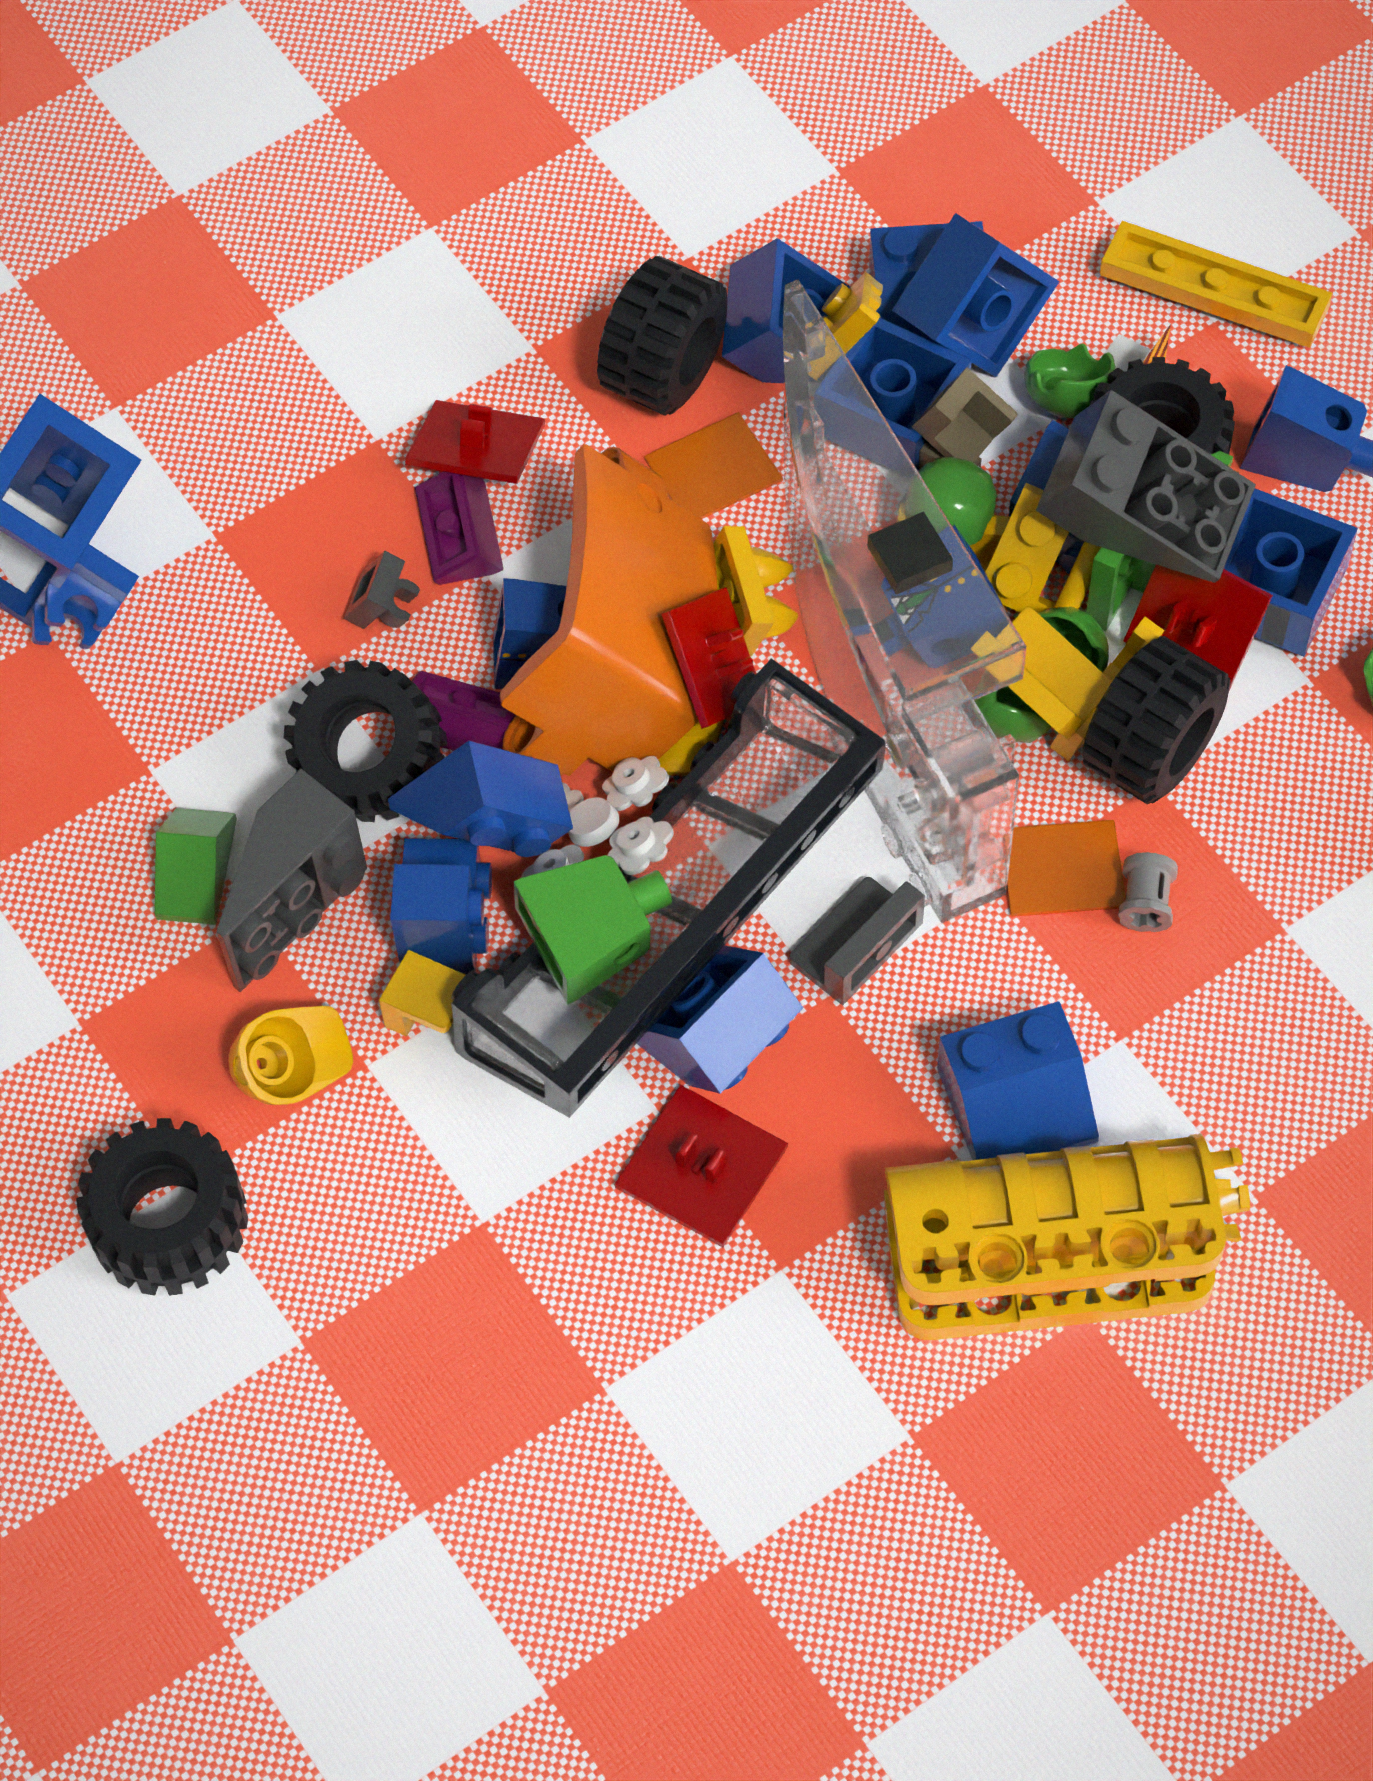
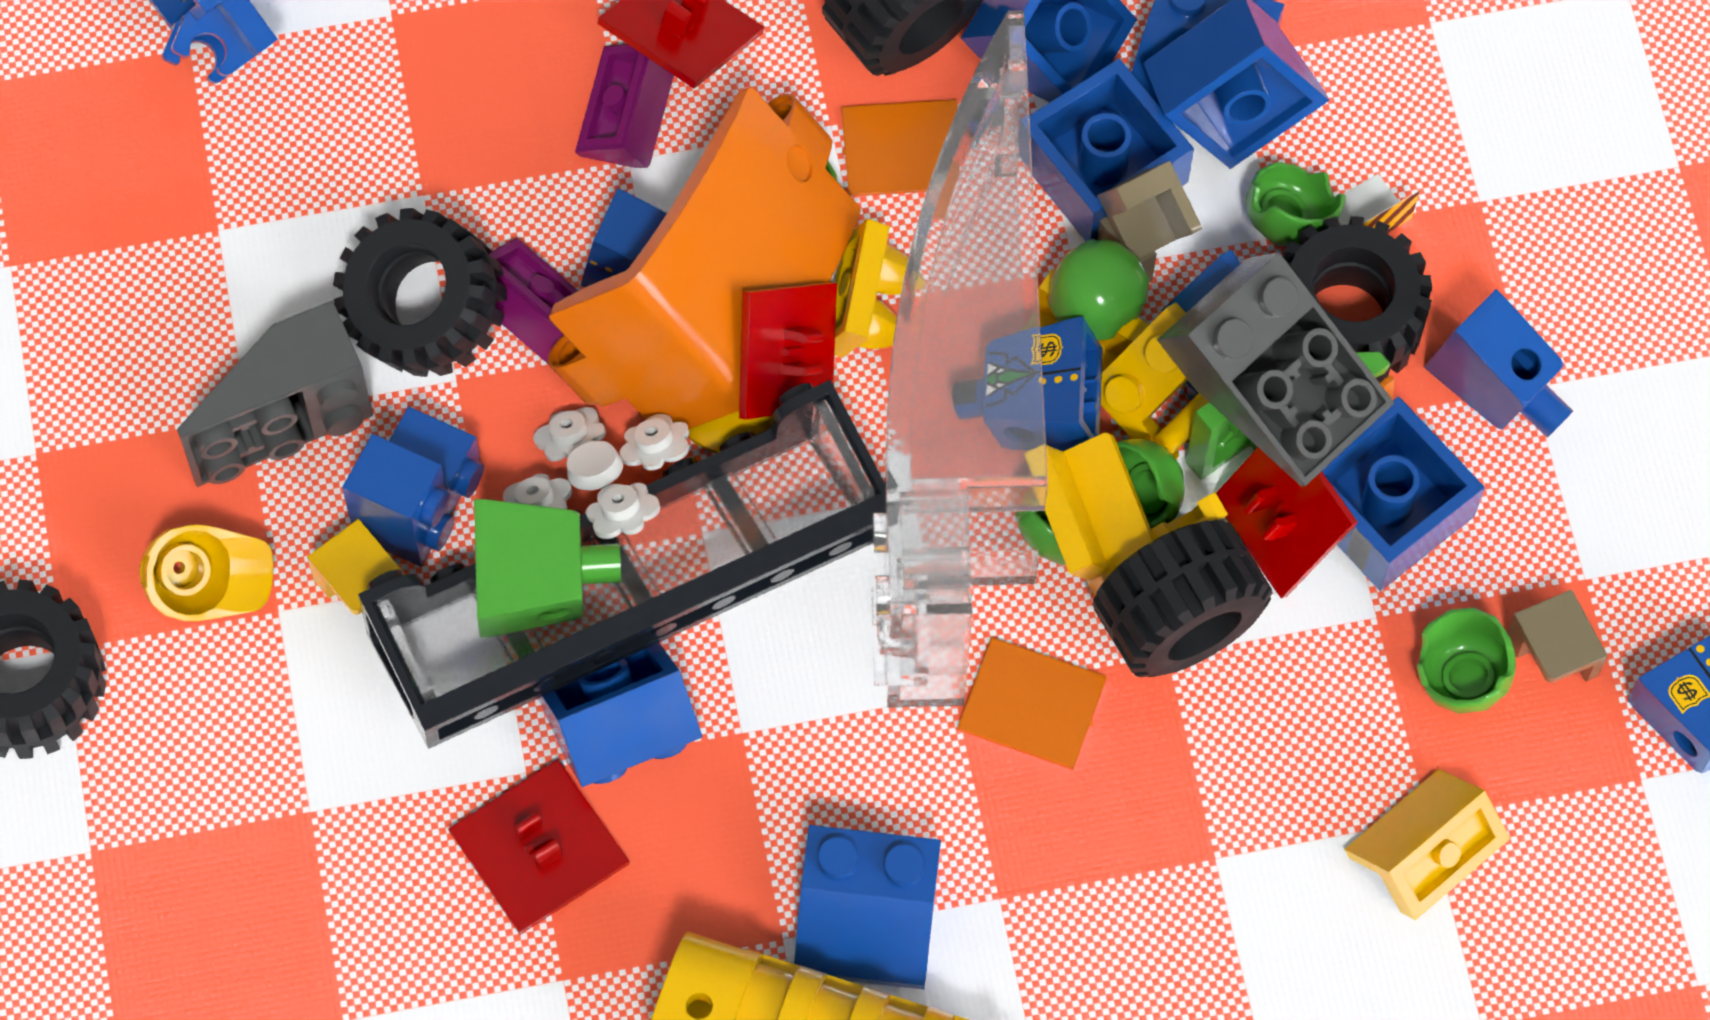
camera: 20 degrees right, 5 degrees up
bright green slope [155,808,237,925] -> none
dark grey tile [344,550,420,629] -> none
blue slope [388,740,573,857] -> none
dark grey panel [790,877,925,1006] -> none
yellow wing [798,271,883,383] -> none
pearl dark grey tile [867,512,953,595] -> none
yellow plate [1100,220,1333,348] -> none
light grey bush [1118,852,1178,932] -> none

